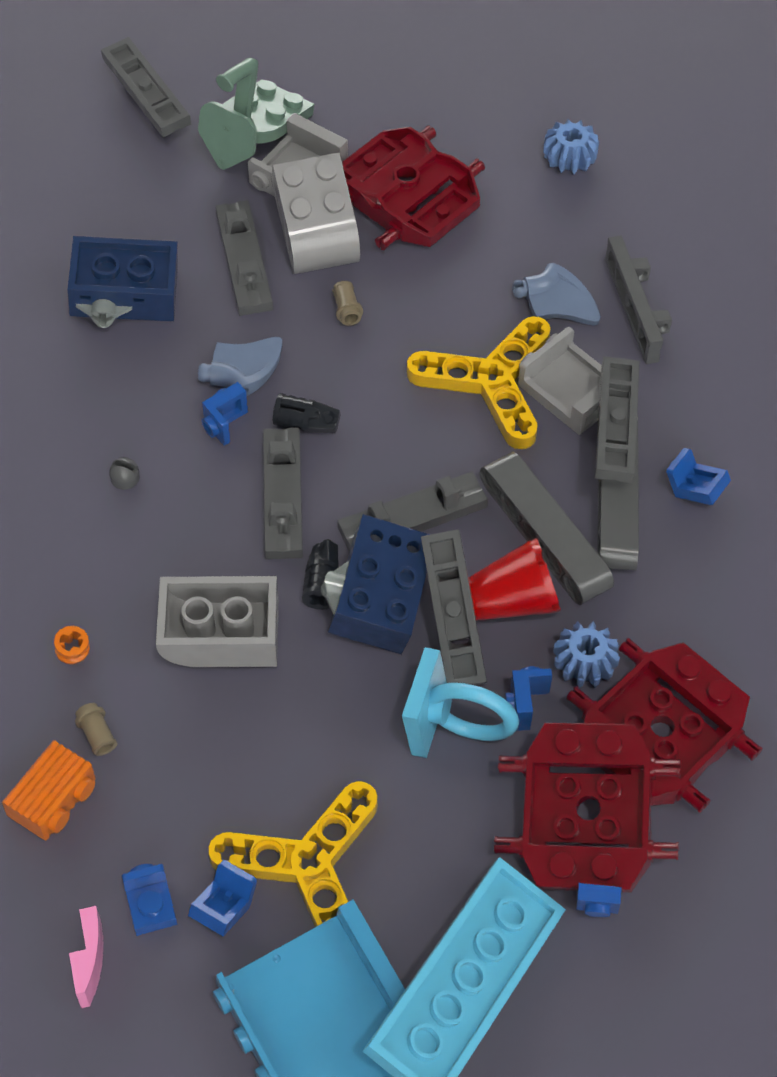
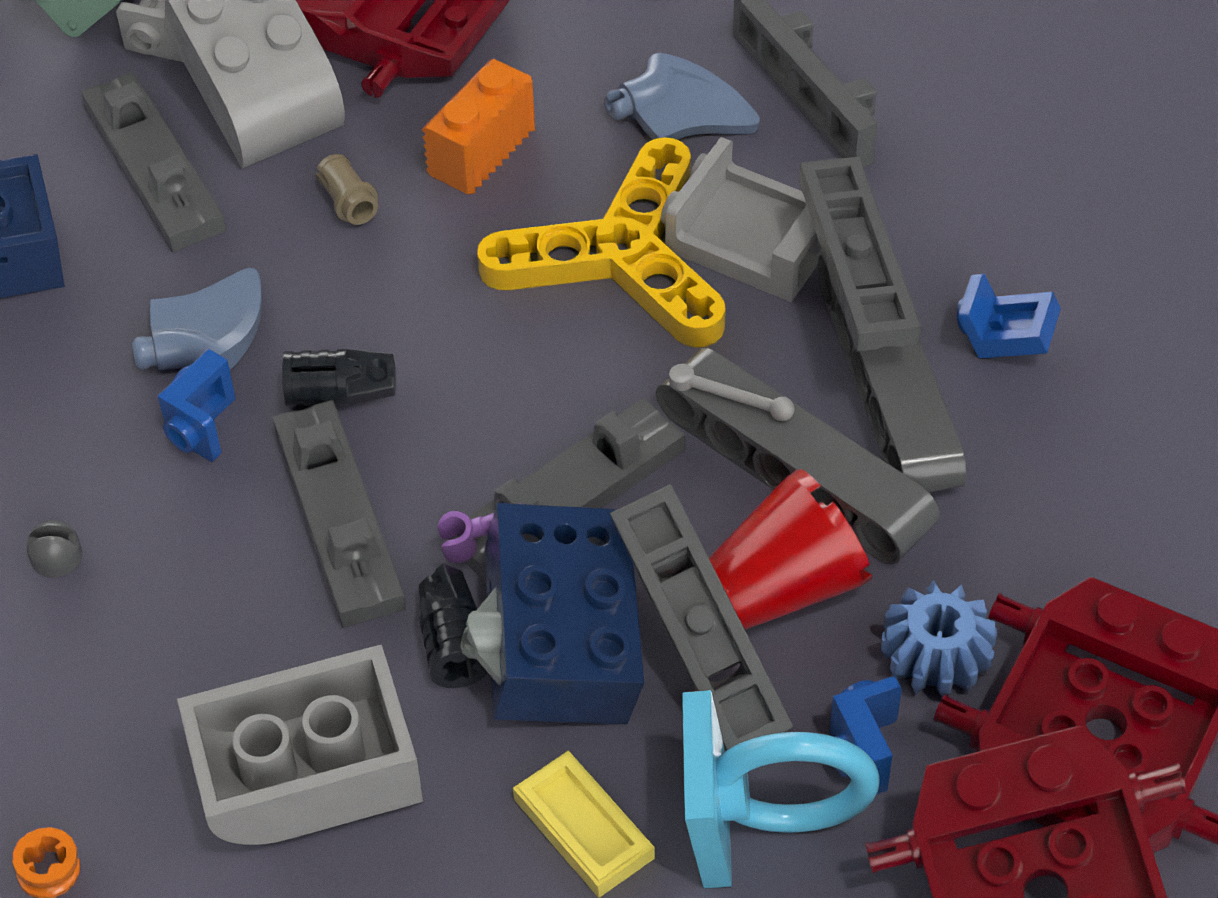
camera: 15 degrees left, 5 degrees down
none -> orange brick [421,58,535,195]
none -> medium lavender hand [438,503,522,563]
none -> light yellow tile [513,750,655,898]
none -> light grey hinge [669,364,795,421]

